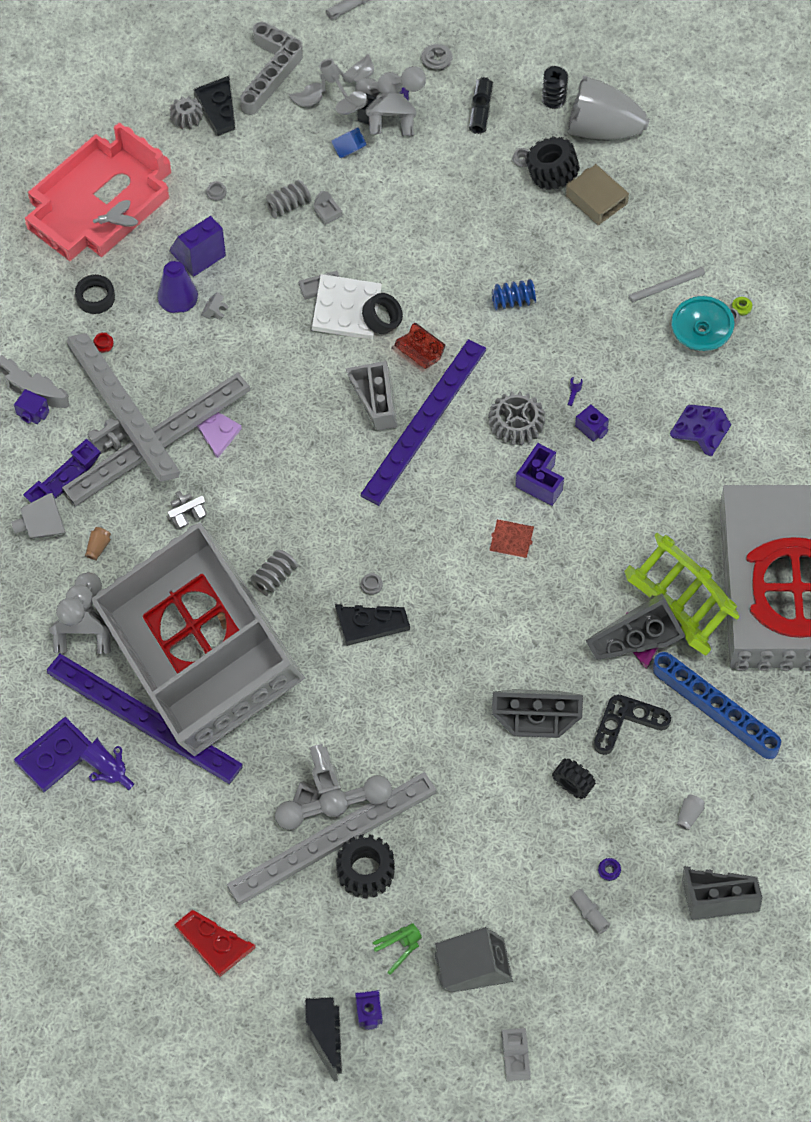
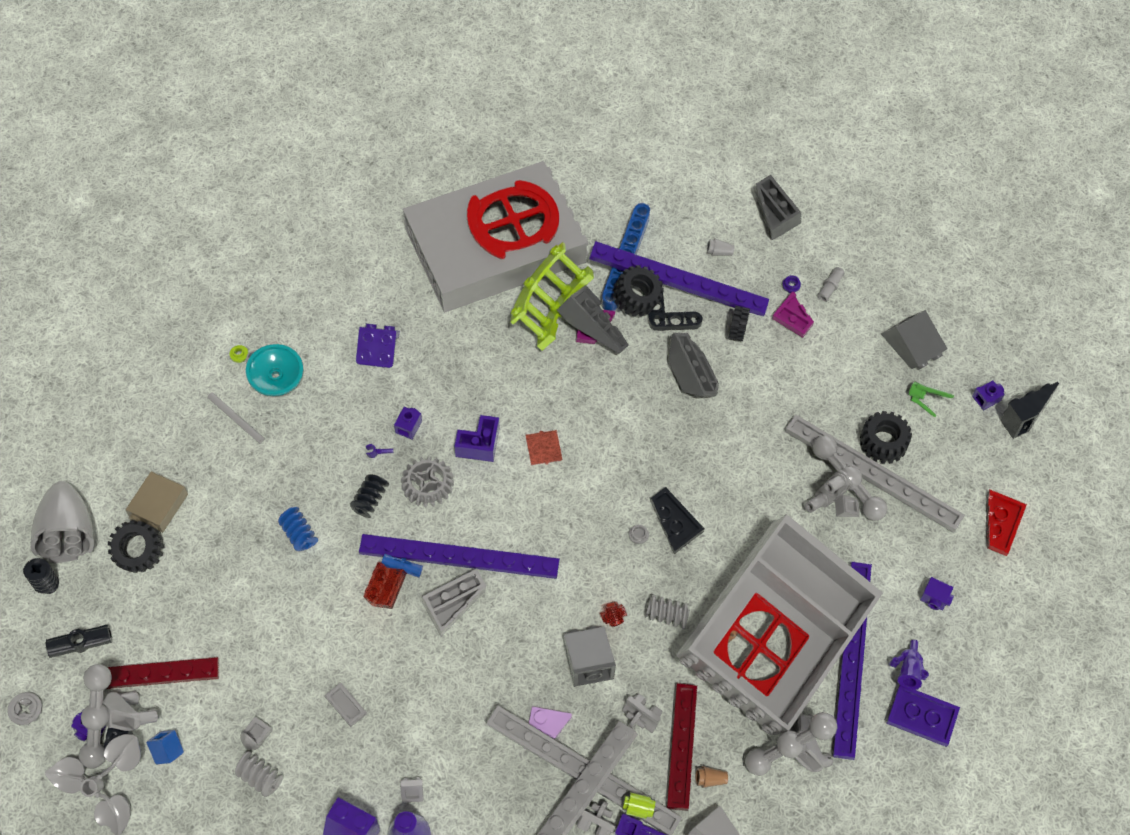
camera: 115 degrees left, 0 degrees up
white plate [312,274,382,339] -> none
black tyre [362,293,403,334] -> none
light grey slope [502,1028,531,1081] -> none
light grey plate [512,148,529,167] -> none
none -> dark red plate [106,657,219,689]
none -> black piece [350,474,390,518]
none -> blue pin [381,554,423,578]
none -> slope [564,626,616,687]
none -> dark purple plate [589,241,769,317]
none -> clear red gear [600,601,627,627]
none -> black tyre [613,265,664,317]
none -> lime brick [623,792,656,819]
none -> dark red plate [667,683,698,811]
none -> magenta wing [772,291,814,338]
none -> dark purple brick [920,577,954,611]

